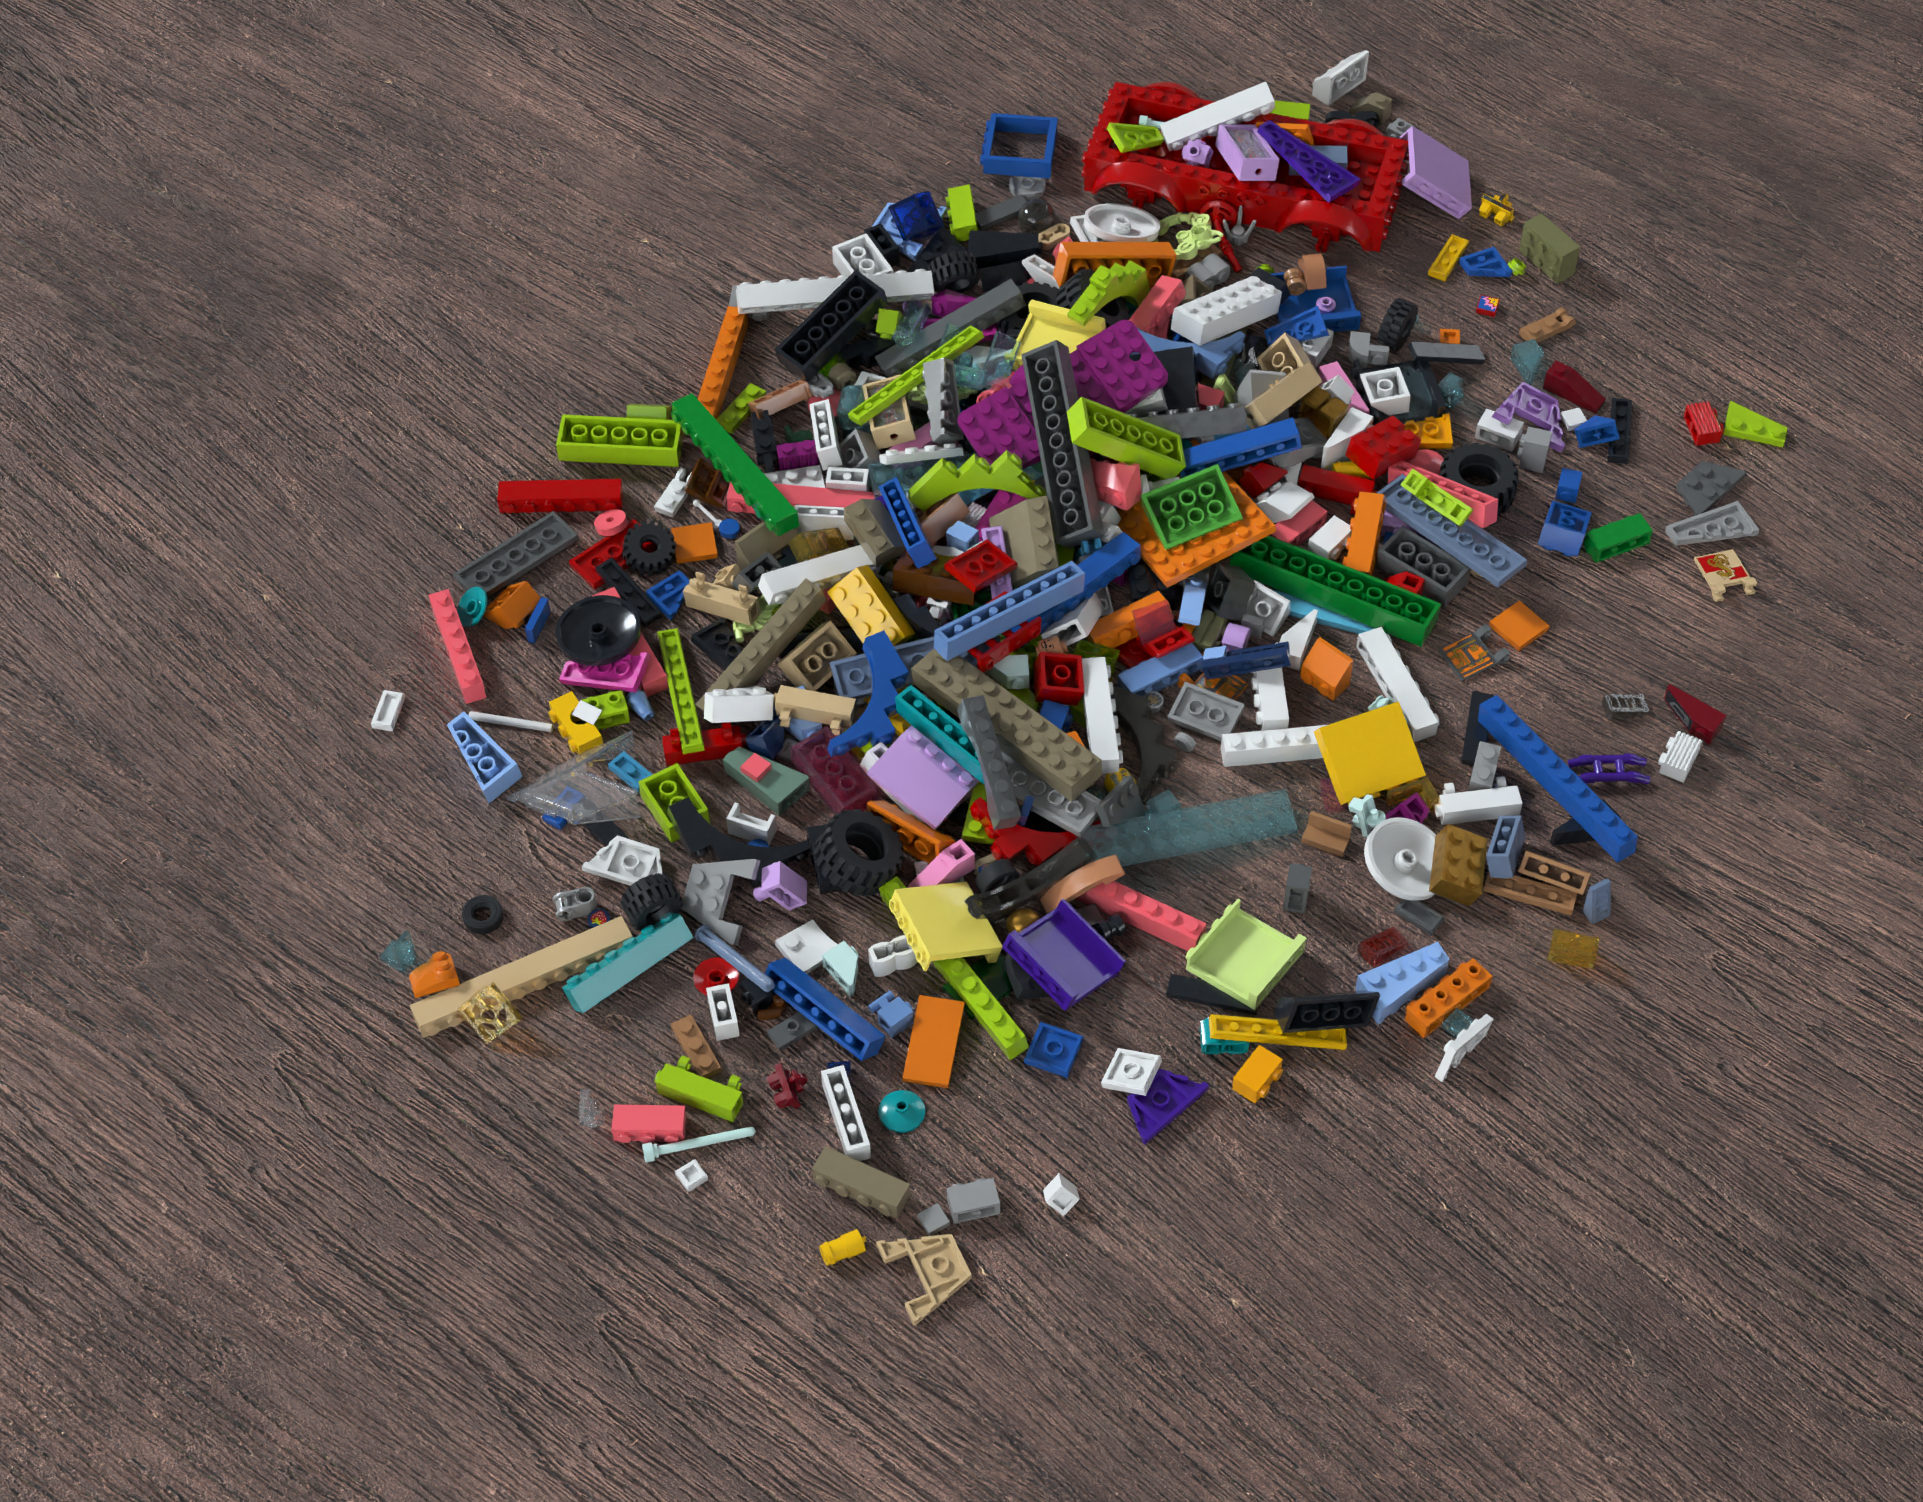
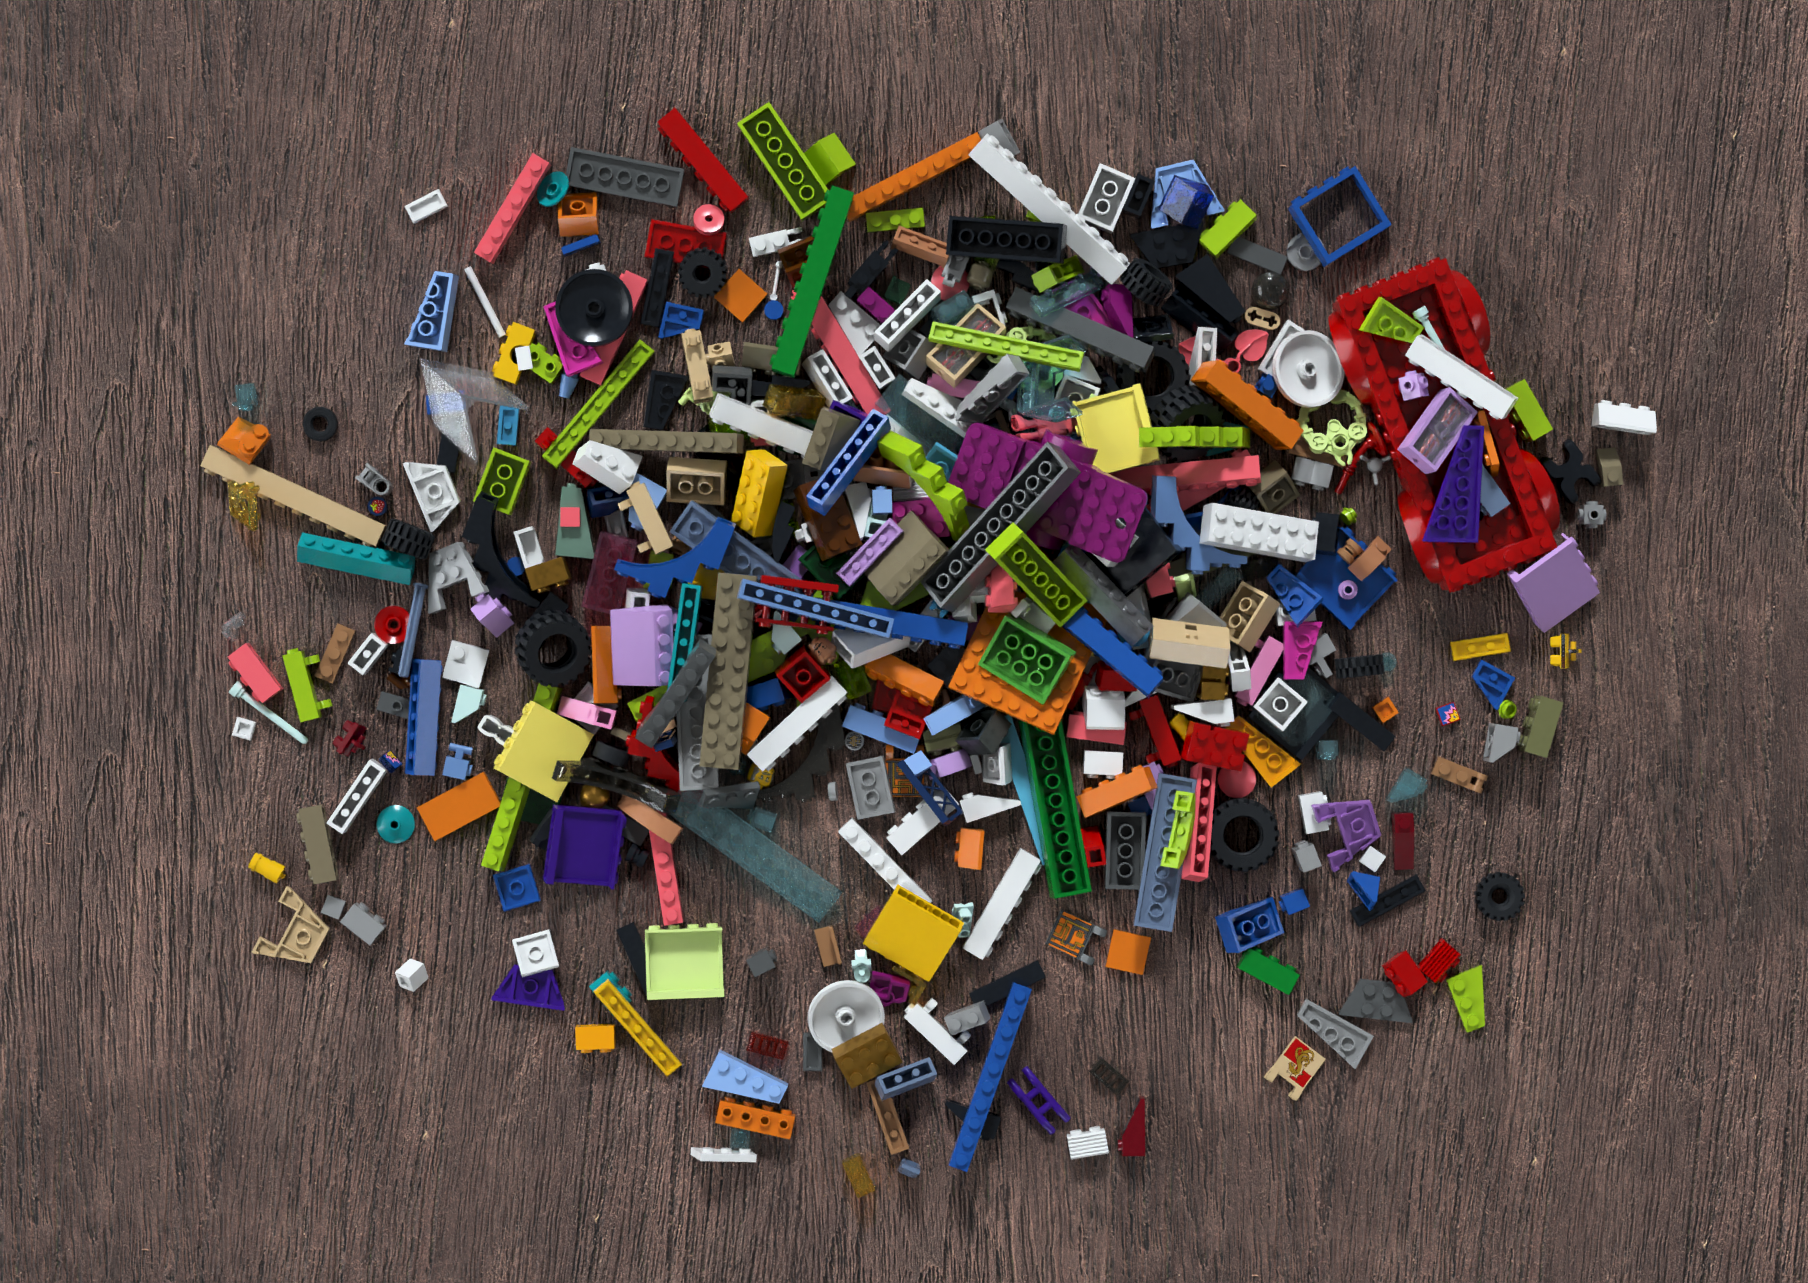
camera: 50 degrees right, 35 degrees up
red tile [944,539,1018,593] -> none
clear pink piece [1132,600,1176,645] -> none
black slope [1274,990,1380,1033] -> none
medium nougat brick [1518,851,1592,895] -> none
none -> pearl gold brick [525,557,572,593]
none -> dark pink wing [1283,621,1323,680]
none -> red brick [1382,950,1428,997]
none -> black tyre [1474,872,1525,921]
none -> light grey slope [1483,723,1520,763]

